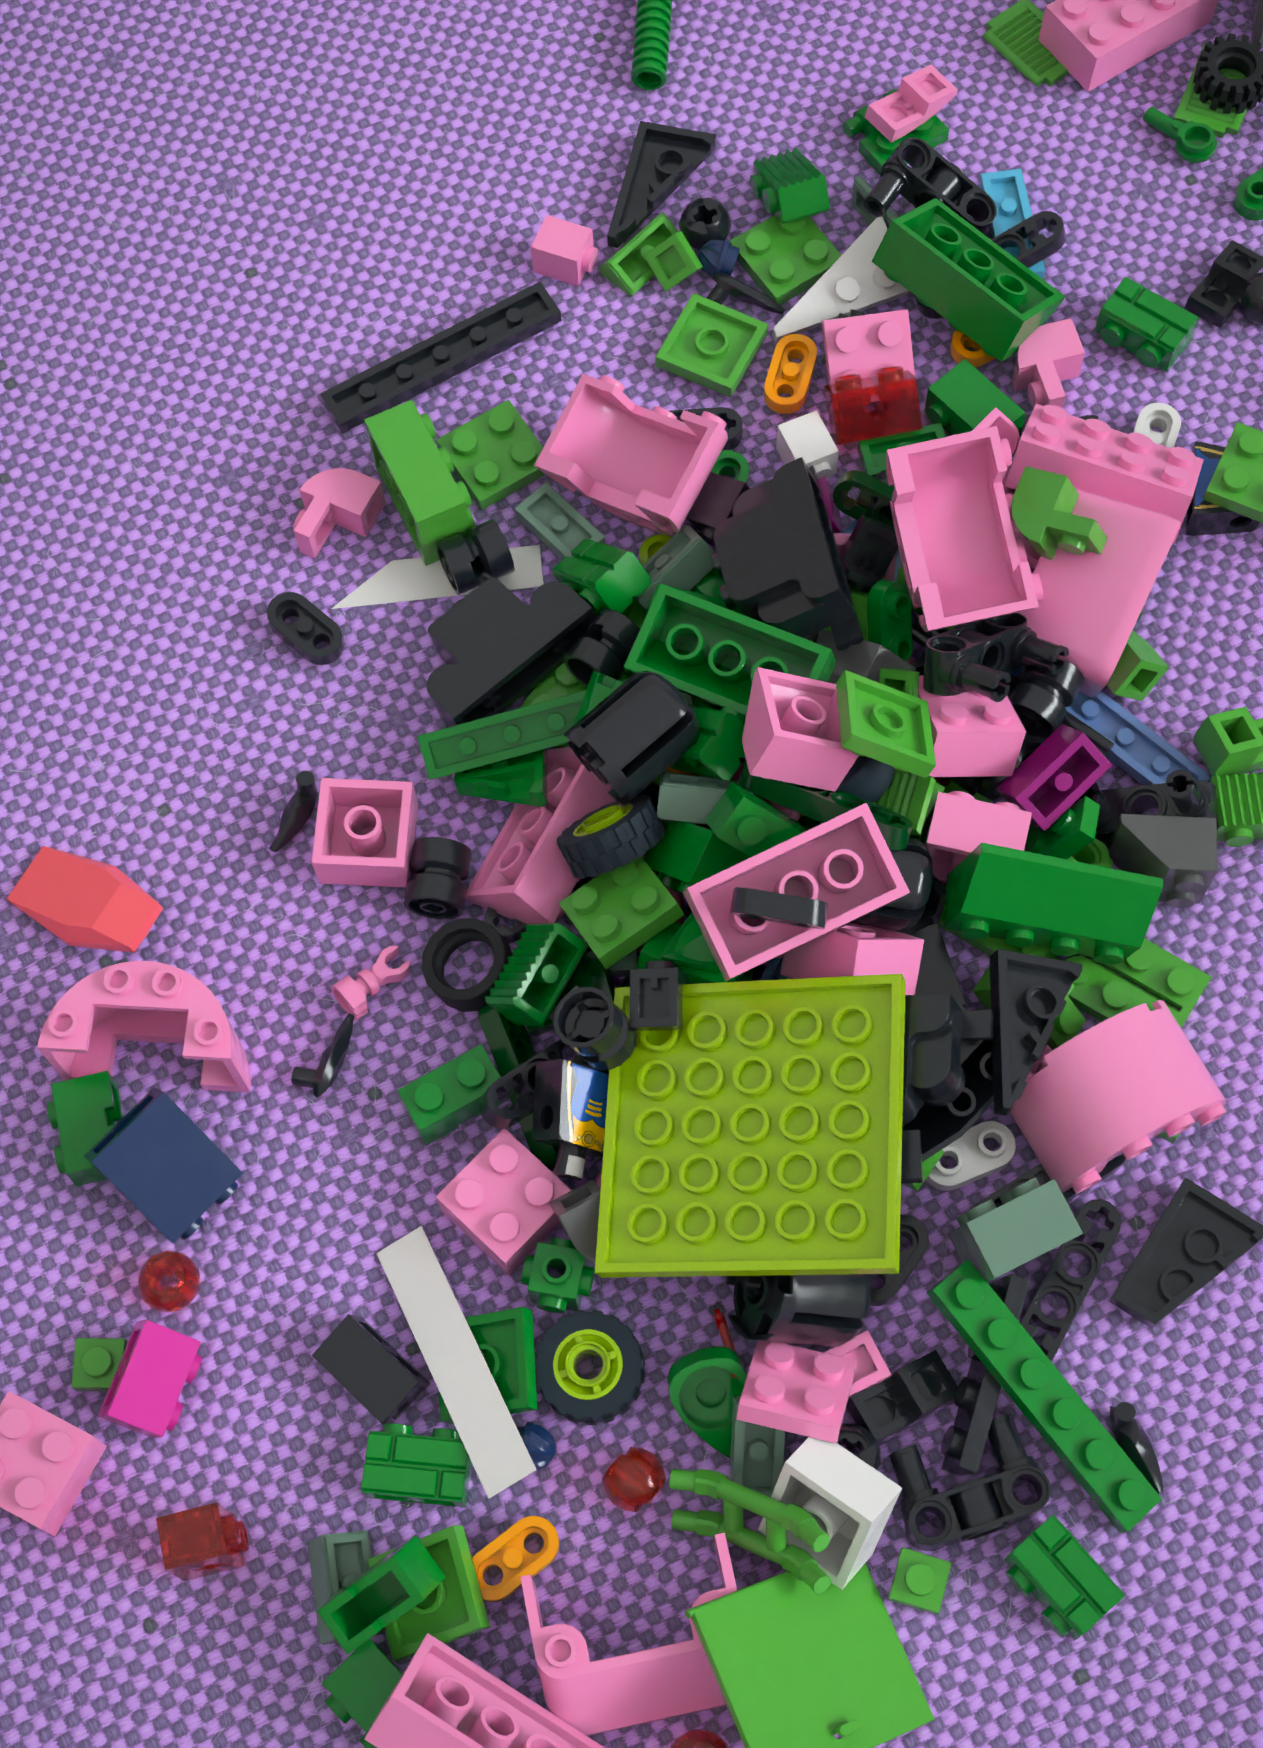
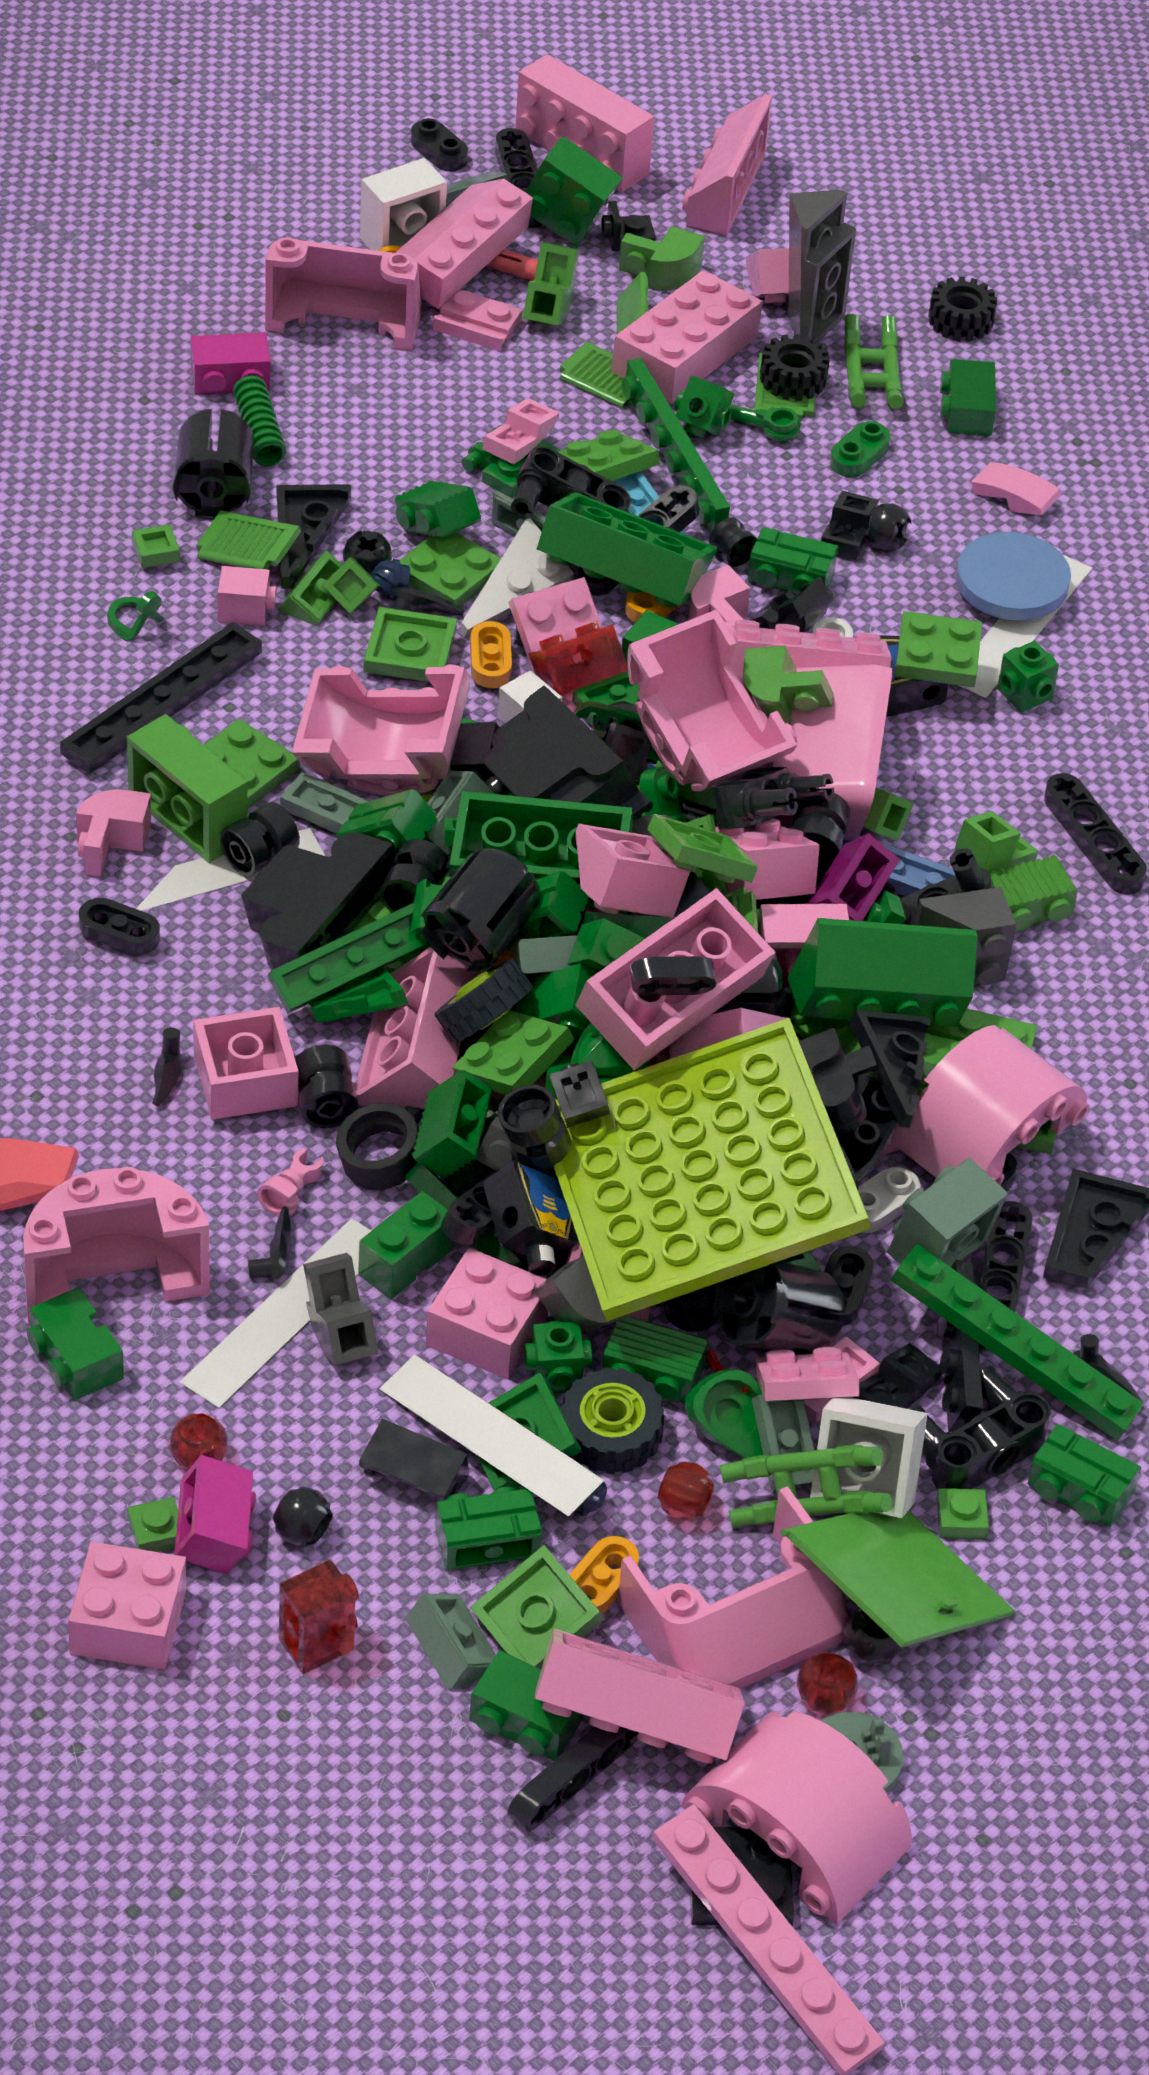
camera: 25 degrees left, 20 degrees down
dark blue brick [84,1087,243,1243] -> none
green brick [317,1535,446,1654] -> none
none -> green piece [107,591,164,641]
none -> bright green plate [132,524,180,568]
none -> black cylinder [173,408,254,520]
none -> white sticker [180,1218,371,1408]
none -> bright green window [196,511,301,569]
none -> black piece [273,1486,333,1547]
none -> dark grey brick [303,1252,379,1365]
none -> bright green plate [558,430,660,481]
none -> green brick [602,1315,709,1405]
none -> green plate [622,358,730,534]
none -> green brick [674,375,735,439]
none -> black wheel [709,517,757,567]
none -> black cylinder [749,577,834,633]

